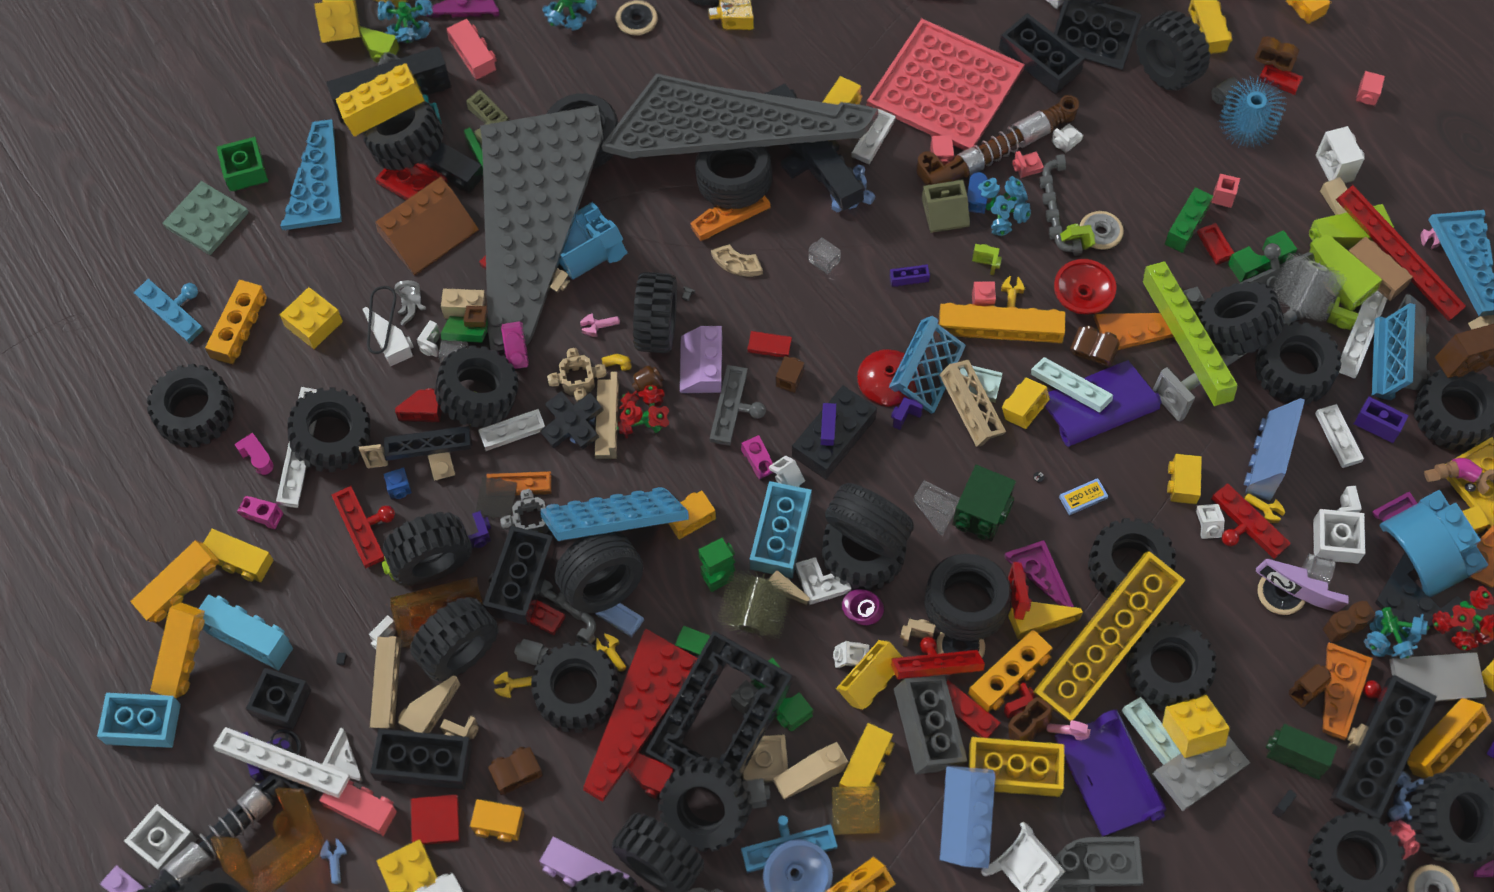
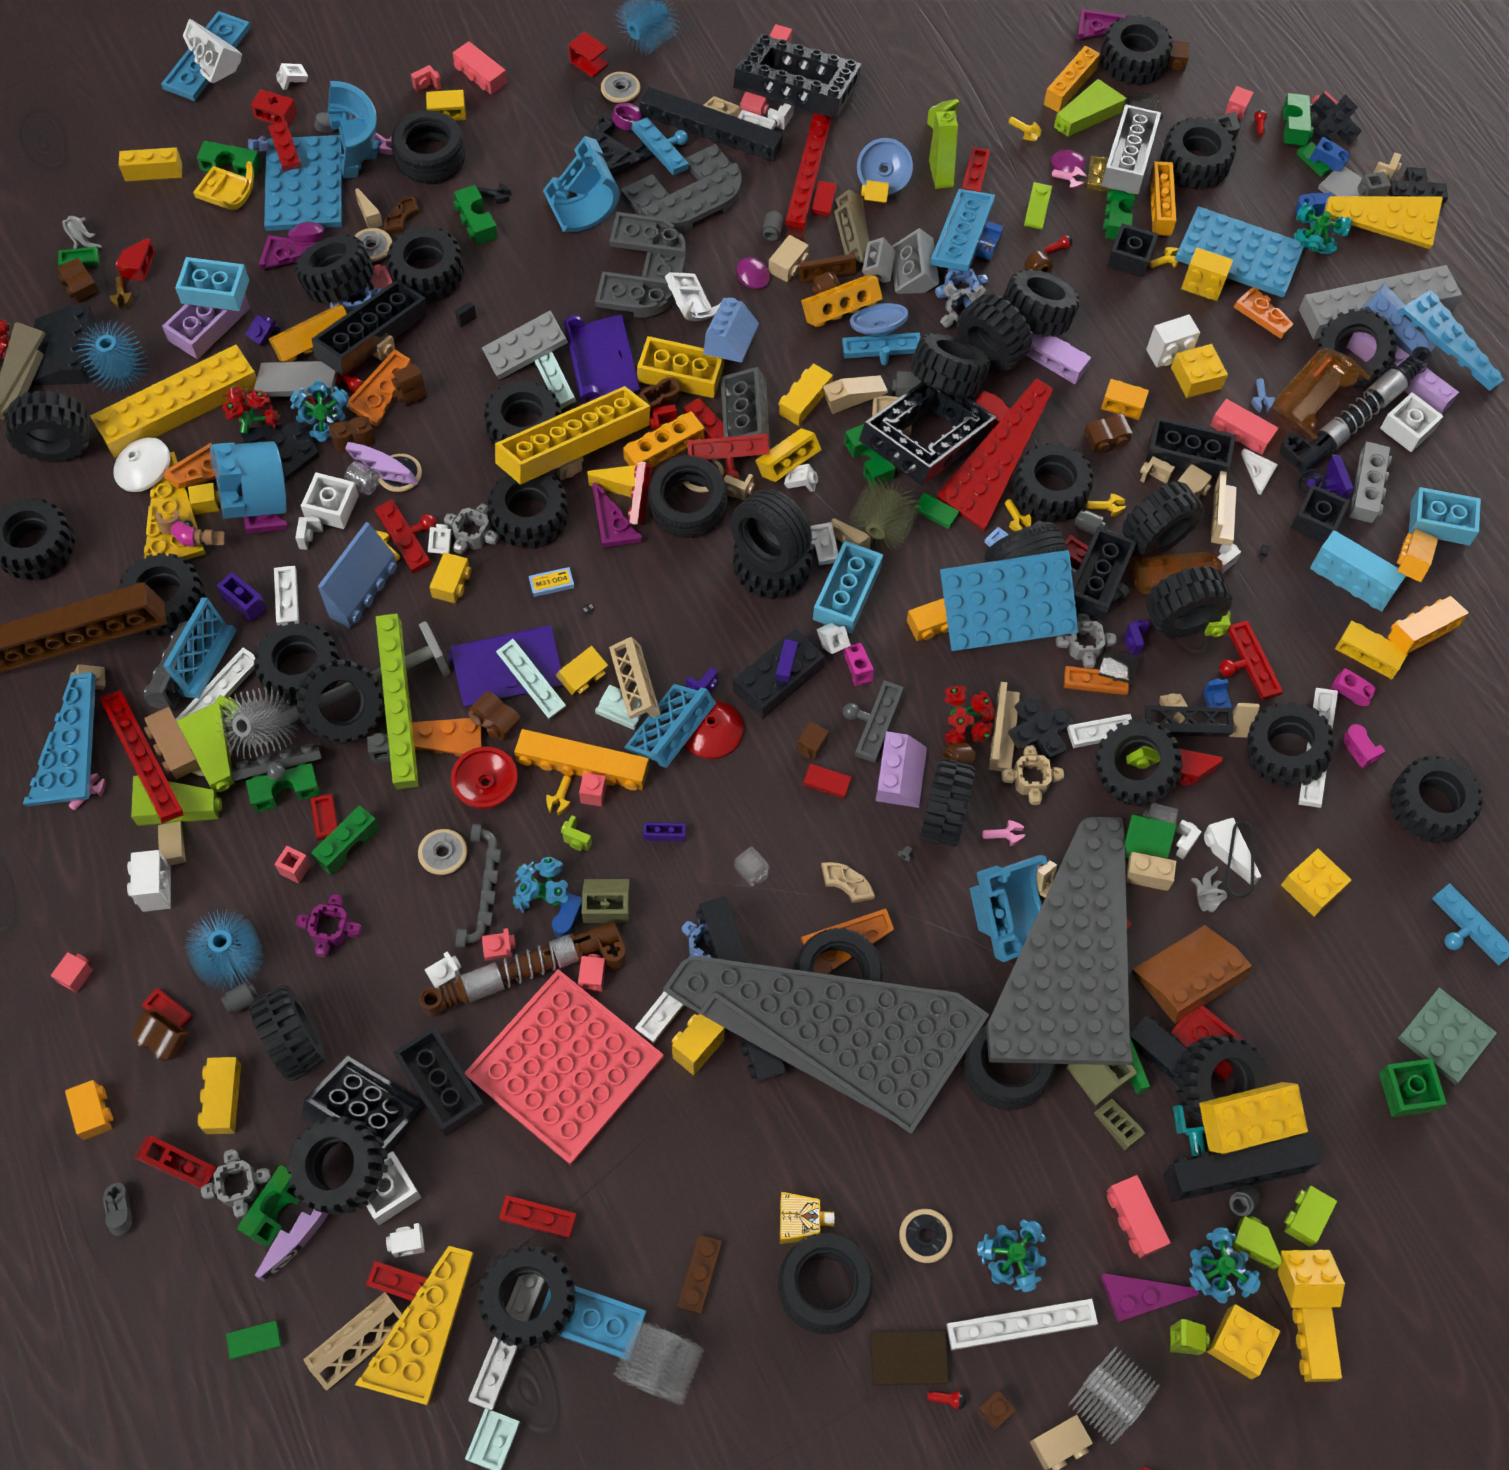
camera: 175 degrees left, 0 degrees up
light orange brick [205,280,266,364] -> none
white plate [214,727,350,798] -> none
dark azure wing [280,119,342,230] -> none
red tile [411,794,460,845] -> none
reddish brown plate [463,306,488,327] -> none
dark pink brick [501,322,529,369] -> none
yellow arm [601,354,632,371] -> none
green arch [699,538,736,592] -> none
clear yellow plate [832,786,880,834] -> none
clear wing [913,480,960,536] -> none
dark green brick [952,464,1016,541] -> none
bright pink bar [1047,720,1091,740] -> none
lime bracket [1060,224,1095,250] -> none
yellow brick [1163,695,1230,758] -> none
dark green brick [1265,724,1338,780] -> none
none -> magenta piece [296,894,362,958]
none -> light grey piece [444,504,499,554]
none -> lime brick [1284,1186,1337,1247]
none -> light grey brick [1349,441,1392,523]

